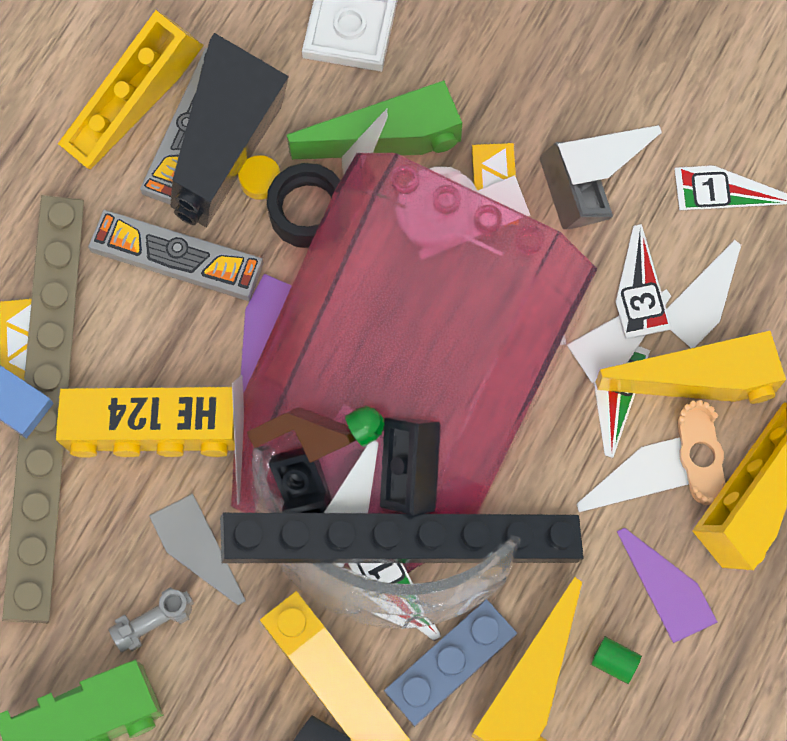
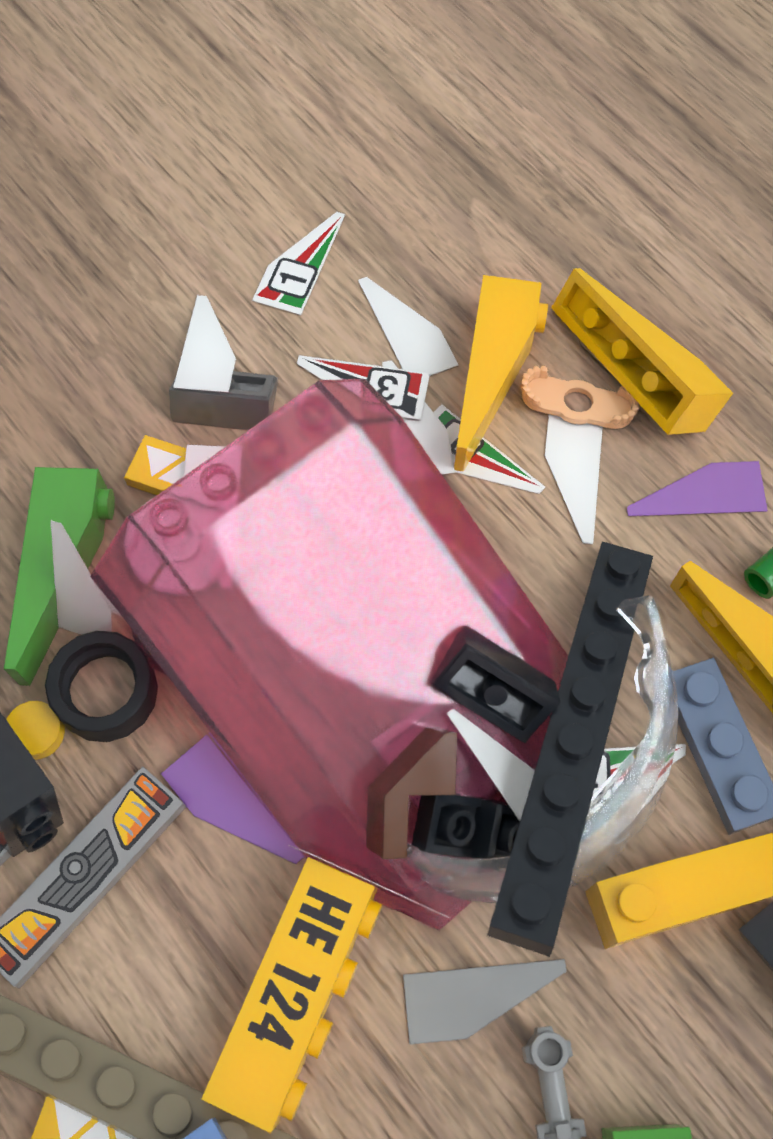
camera: 70 degrees left, 5 degrees down
green hinge [345,406,385,447] -> none

